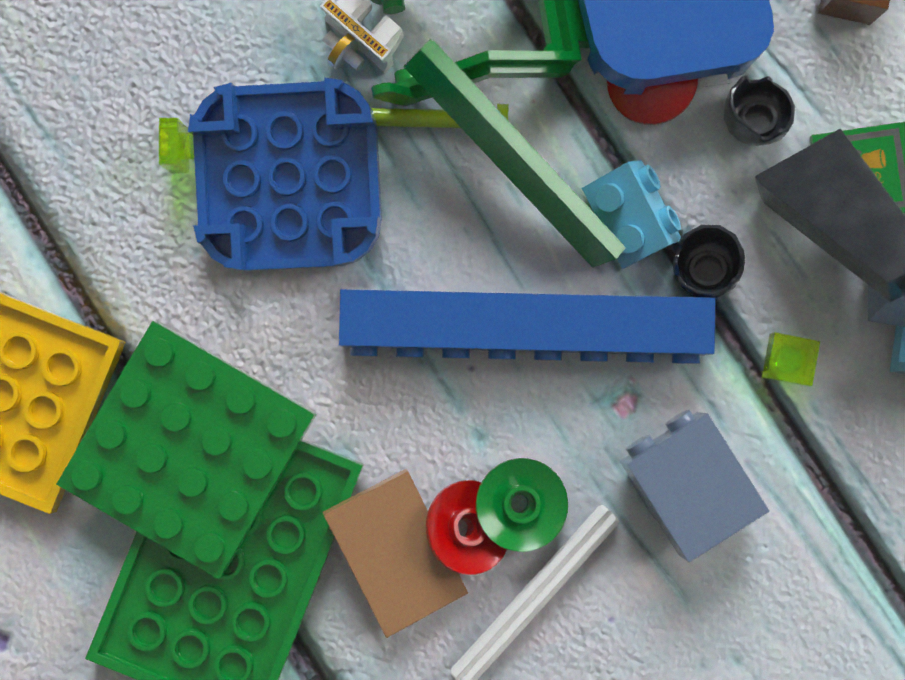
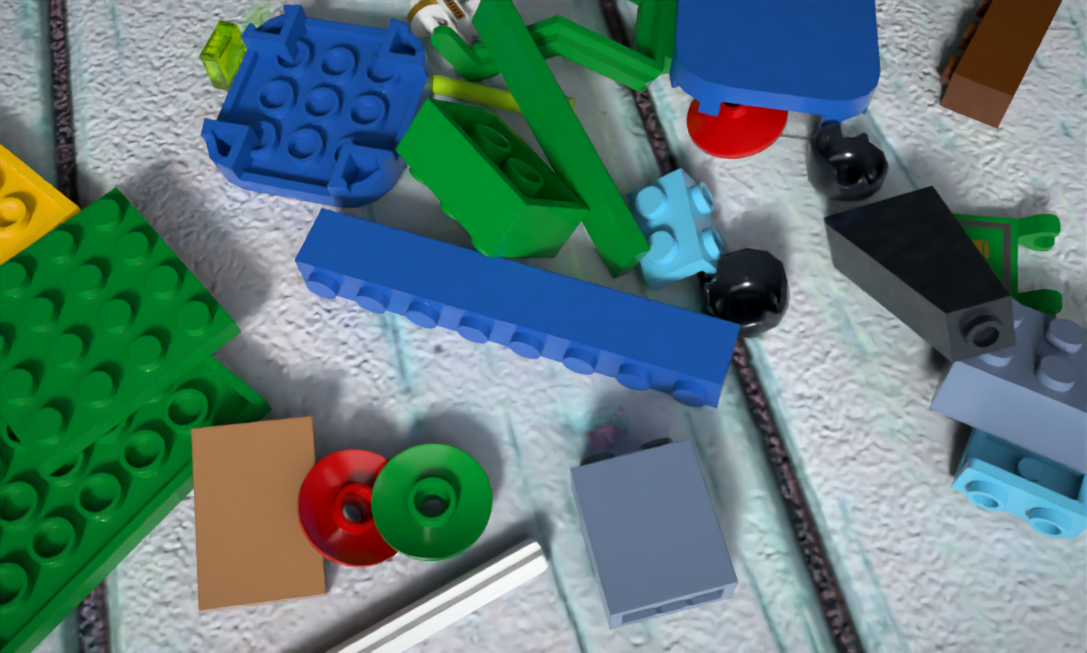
camera: 25 degrees right, 25 degrees down
clear neon green plate [762,332,820,387] -> none
none -> green brick [395,98,590,259]

